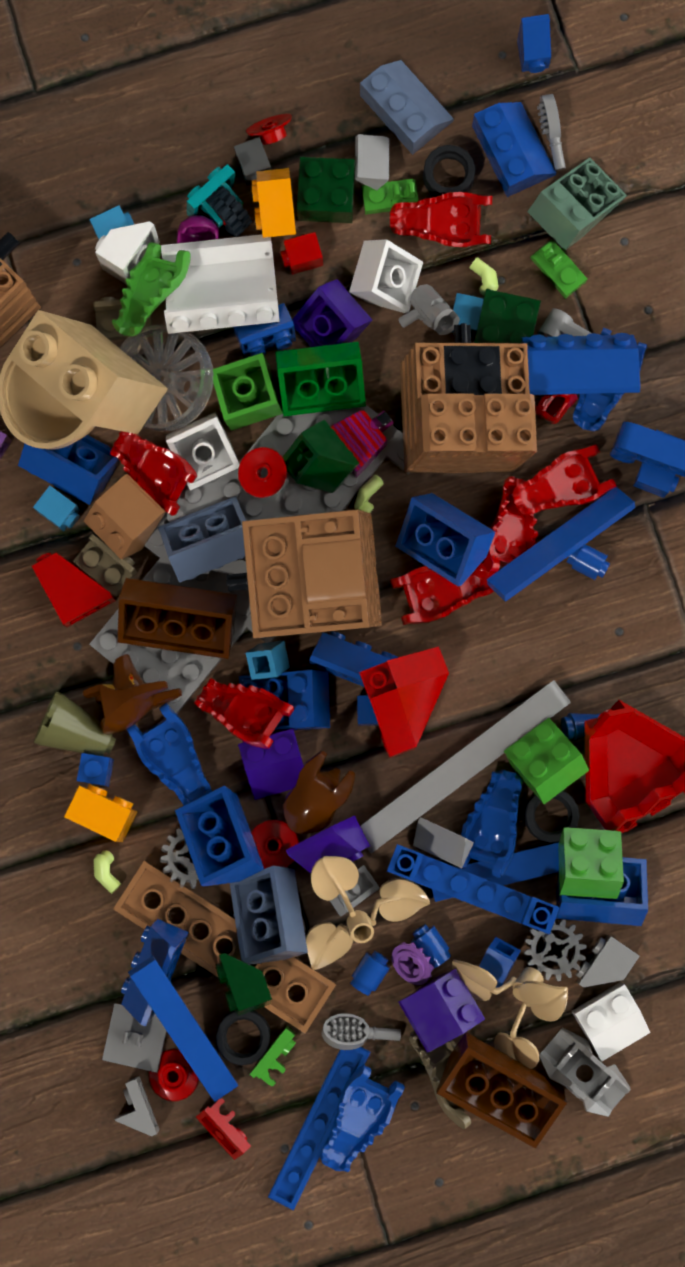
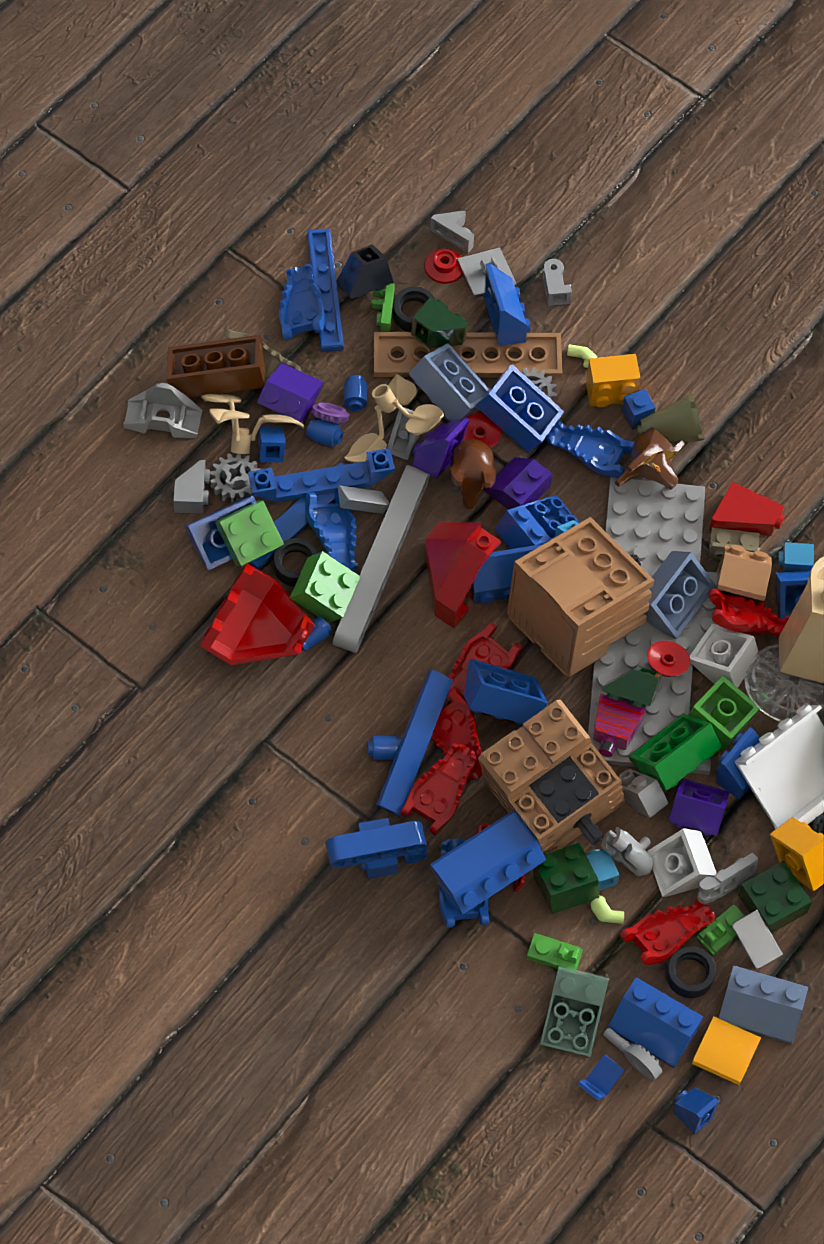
camera: 140 degrees right, 20 degrees down
reddish brown slope [117,578,237,659] -> none
blue tile [128,956,239,1102] -> none
red animal [194,678,294,749] -> none
red plate [196,1099,251,1160] -> none
red brick [280,232,323,275] -> none
light grey piece [321,1014,401,1050] -> none
yellowish green arm [354,475,384,513] -> none
light grey piece [538,308,592,337] -> none
white slope [571,982,650,1062] -> none
none -> black slope [336,244,394,299]
none -> light grey leg [543,259,572,306]
none -> blue bracket [577,1055,625,1101]
none -> light grey slope [619,769,669,818]
none -> light orange slope [692,1016,761,1086]
none -> light grey hinge [697,853,758,904]

